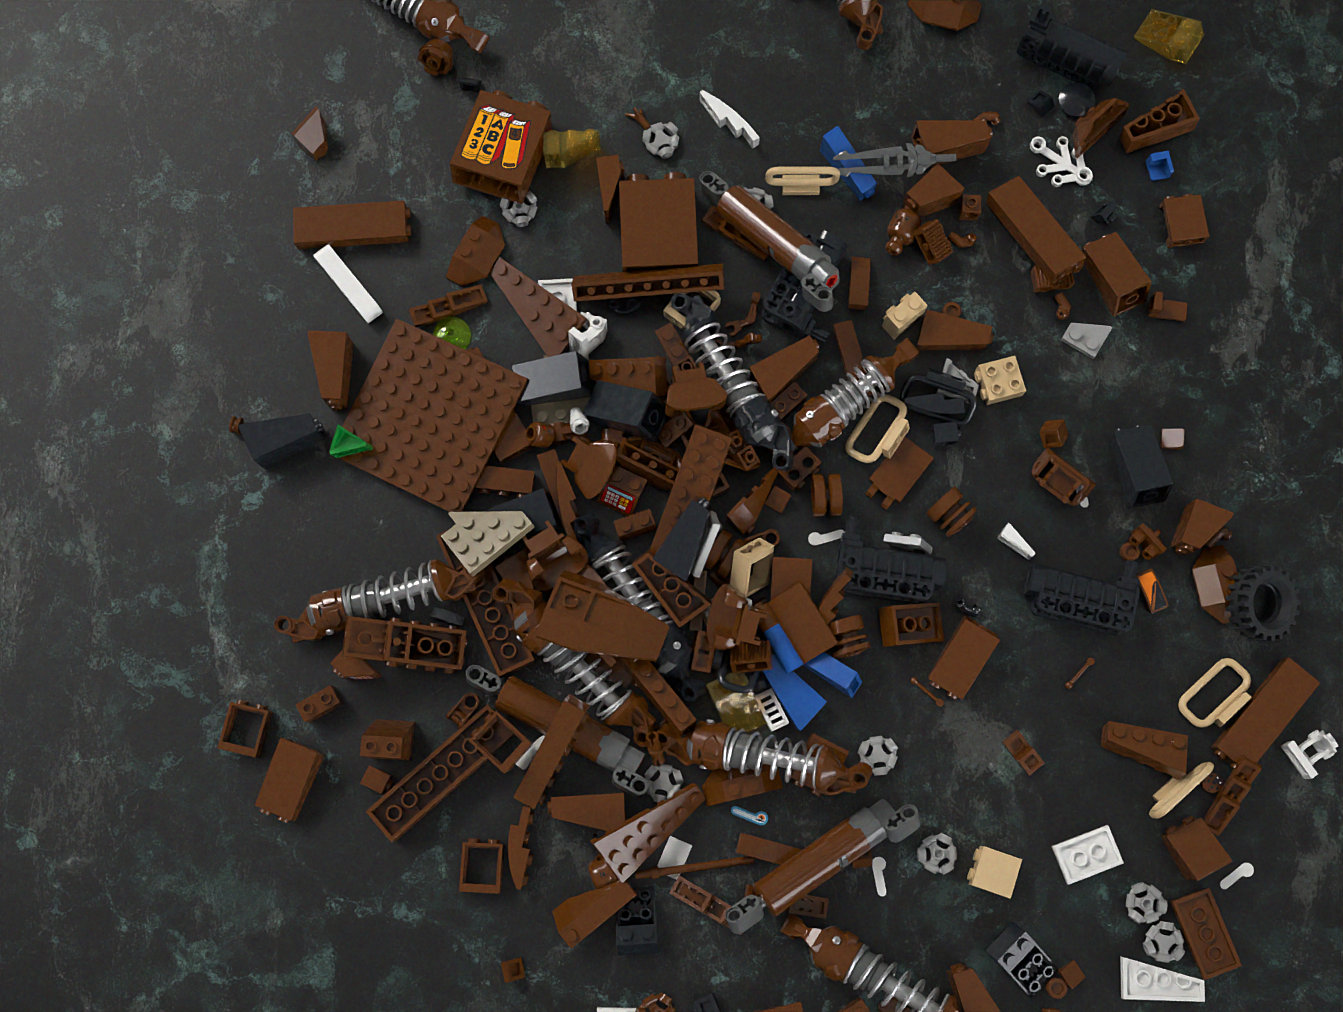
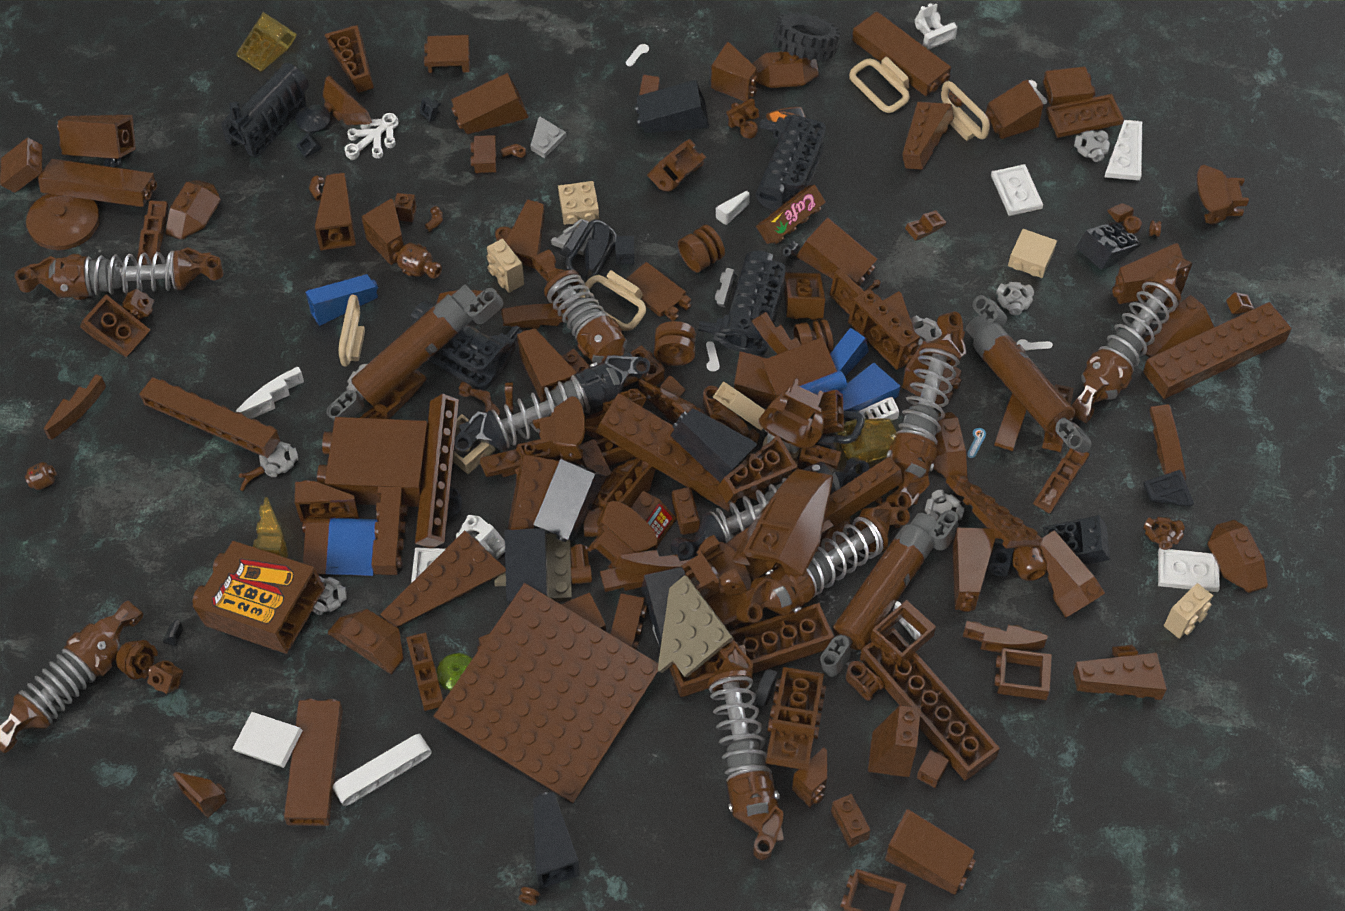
camera: 85 degrees left, 20 degrees down
reddish brown slope [308,330,353,411] -> none
green slope [330,424,373,458] -> none
reddish brown brick [513,694,590,809] -> none
reddish brown head [525,422,555,448] -> none
white cone [570,407,589,435] -> none
reddish brown bar [635,856,754,879] -> none
reddish brown pin [646,731,665,766] -> none
white sticker [657,836,692,880] -> none
dark grey sword [833,143,956,177] -> none
reddish brown brick [913,219,953,265] -> none
reddish brown brick [986,176,1086,284] -> none
reddish brown panel [1039,419,1068,448] -> none
reddish brown hinge [1065,657,1095,689] -> none
light grey piece [1126,882,1167,924] -> none
blue panel [1145,151,1174,181] -> none
reddish brown bracket [1147,291,1187,321] -> none
reddish brown slope [1203,756,1262,836] -> none
none -> reddish brown brick [139,377,280,458]
none -> reddish brown brick [147,660,184,694]
none -> white tile [233,712,303,768]
none -> blue door [302,517,379,576]
none -> reddish brown wedge [372,486,408,575]
none -> white sticker [626,44,649,66]
none -> reddish brown brick [756,184,826,244]
none -> reddish brown wedge [829,269,920,370]
none -> reddish brown brick [1043,67,1095,106]
none -> reddish brown wedge [1073,653,1167,700]

